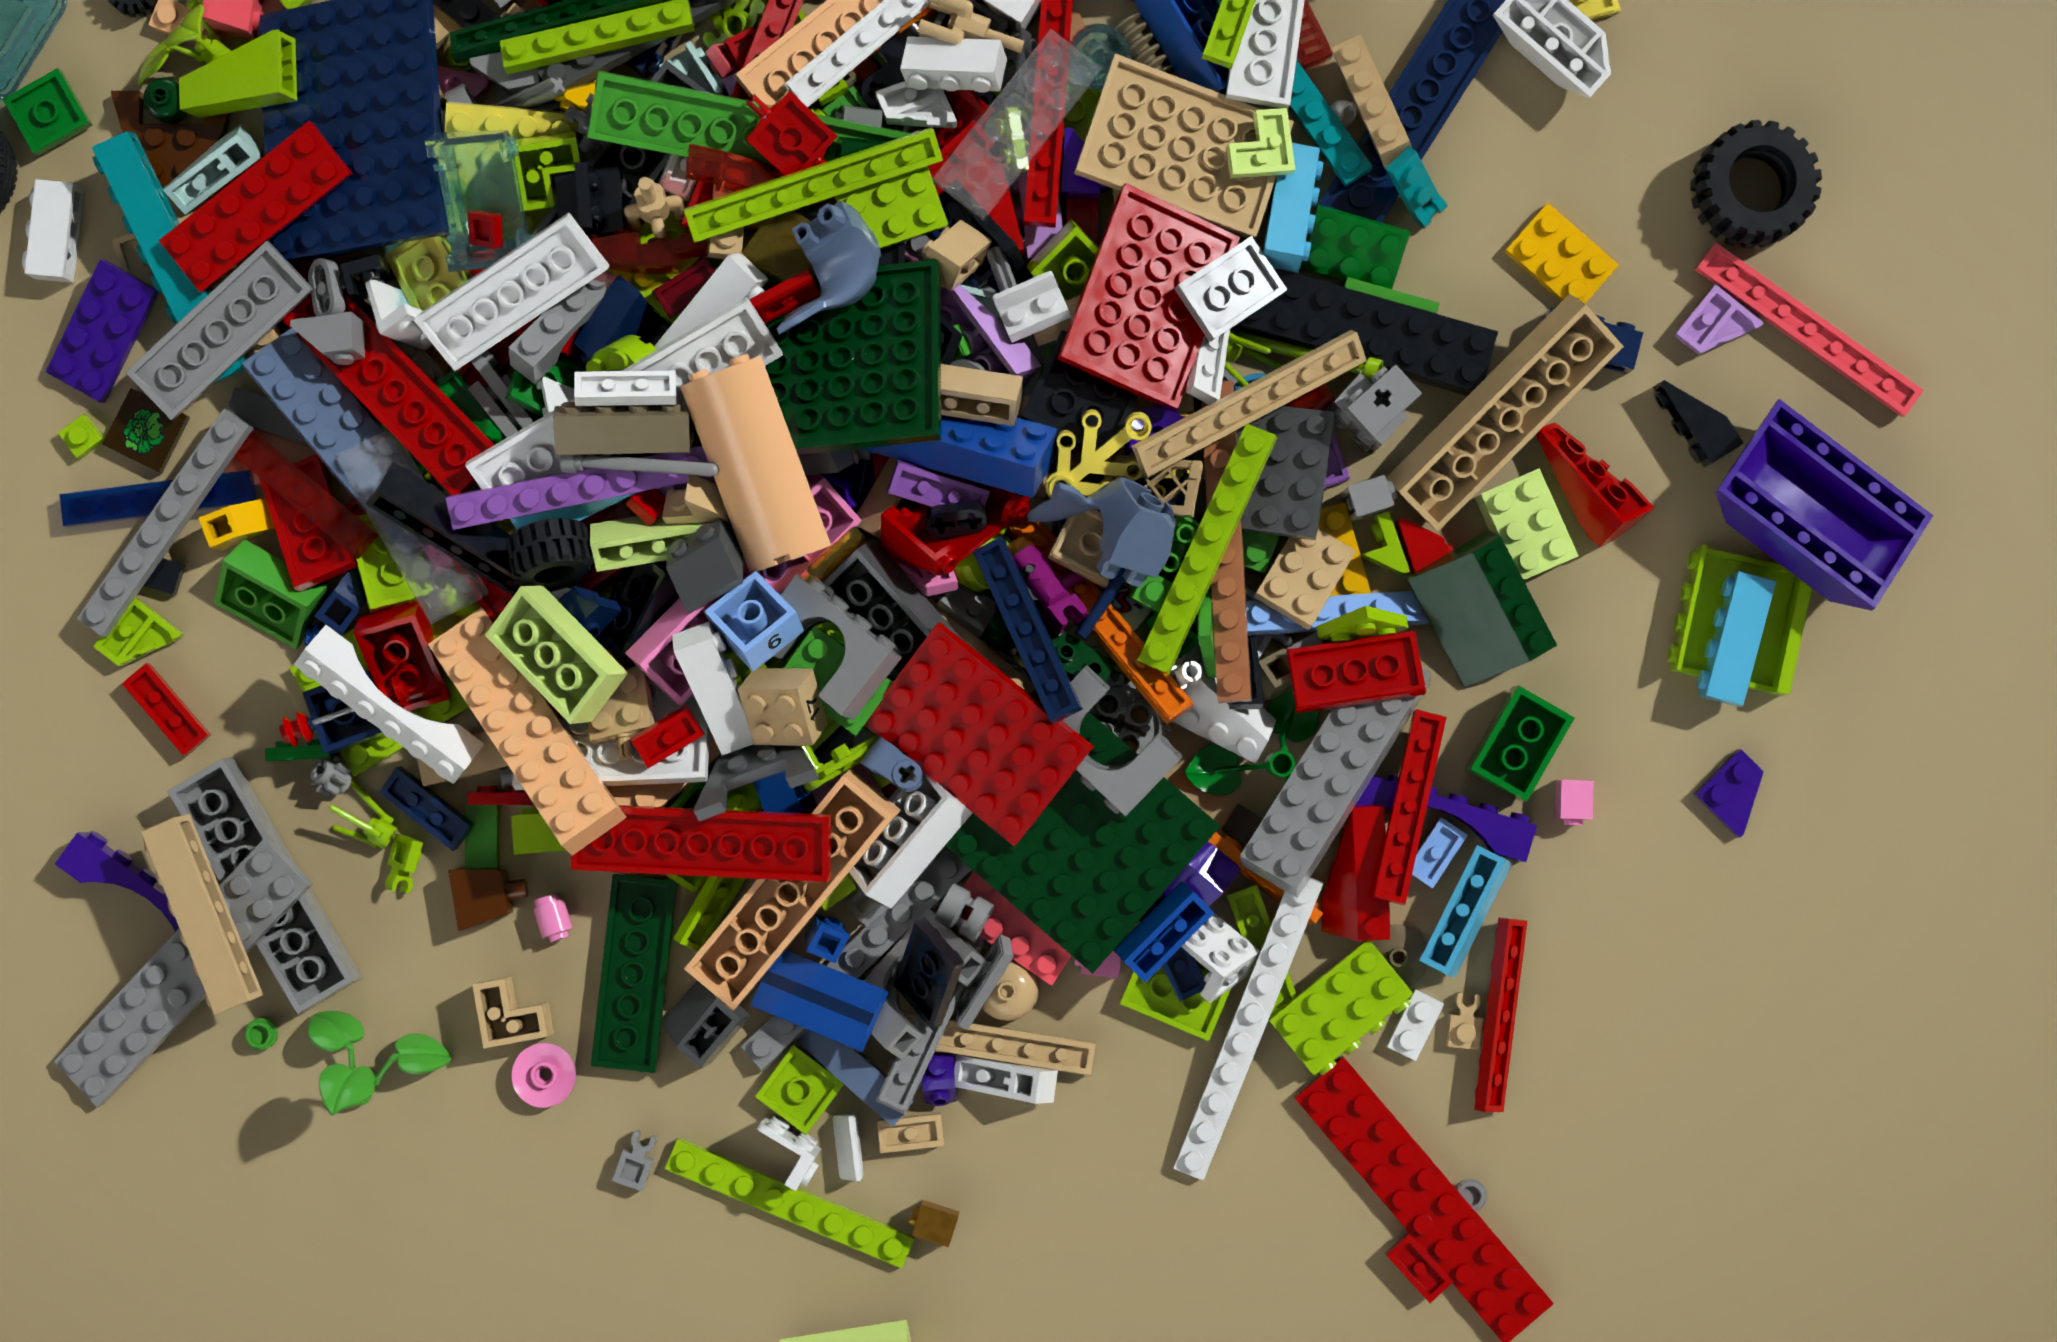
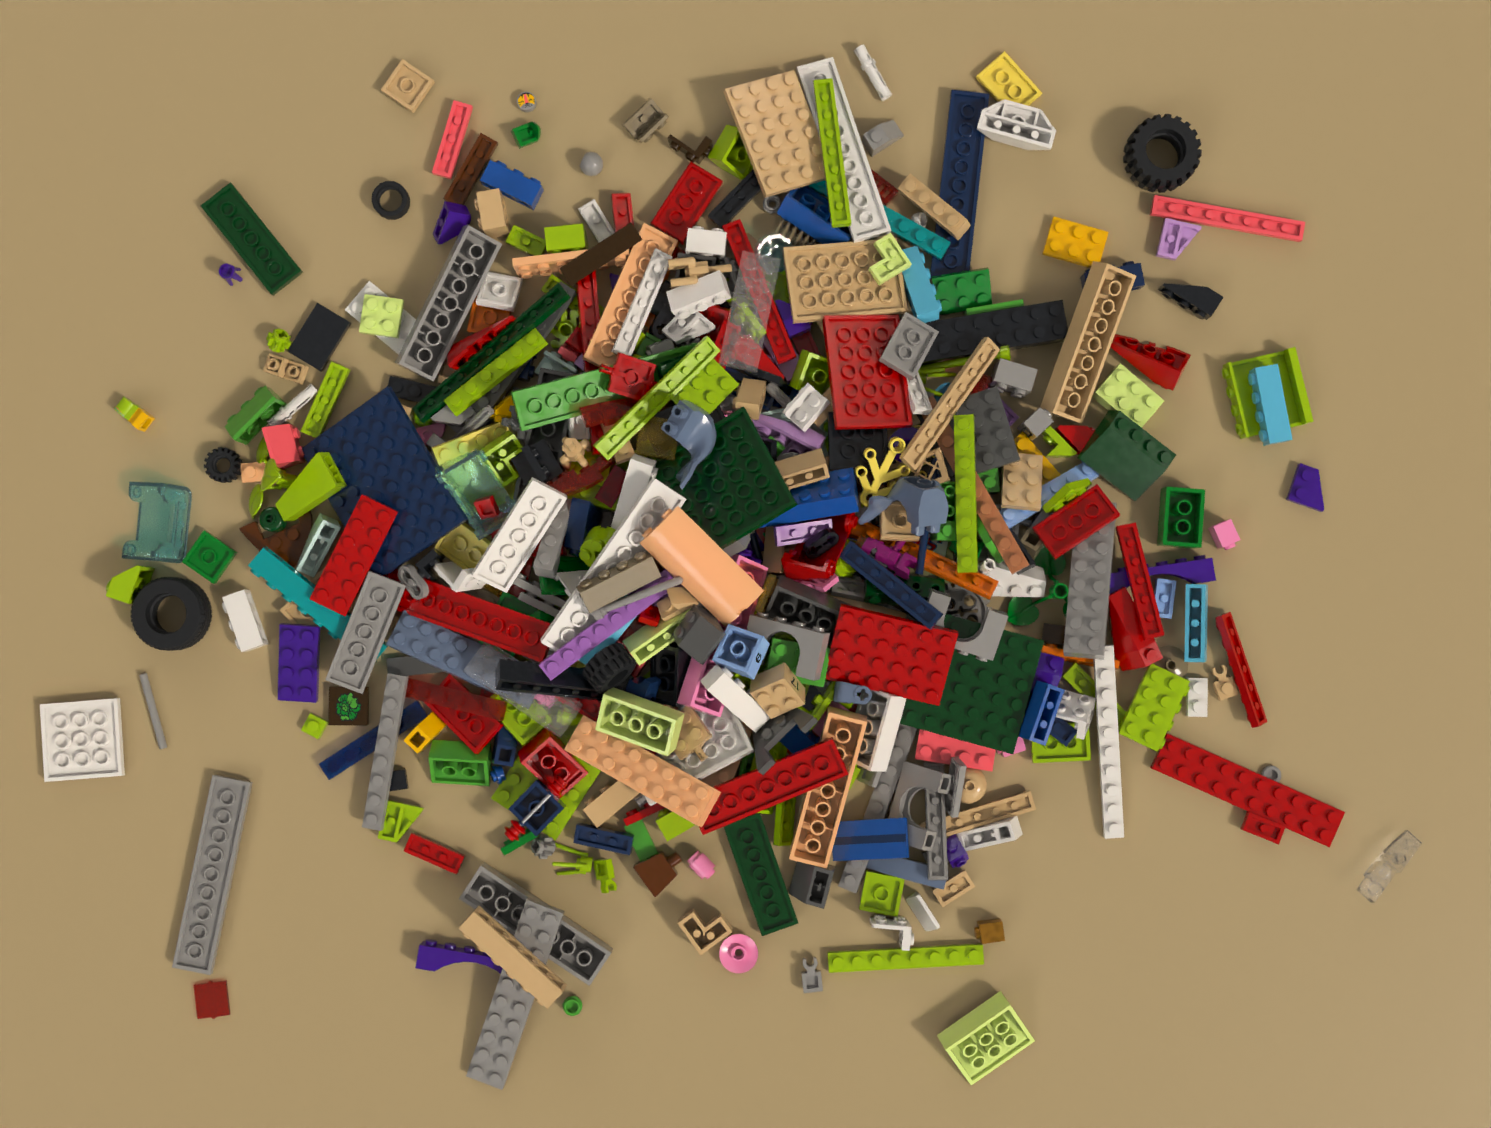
camera: 30 degrees left, 0 degrees up
light grey slope [290,312,365,365] -> none
white arch [294,625,485,784] -> none
bright green plant [308,1011,452,1116] -> none
white plate [574,370,676,406] -> none
red plate [630,704,705,768] -> none
red tile [749,269,820,324] -> none
blue brick [805,914,850,963] -> none
black plate [894,917,964,1030] -> none
light grey wheel [934,883,994,942] -> none
light grey brick [1344,365,1422,441] -> none
teal plate [1385,146,1447,229] -> none
dark purple slope [1715,399,1933,611] -> none

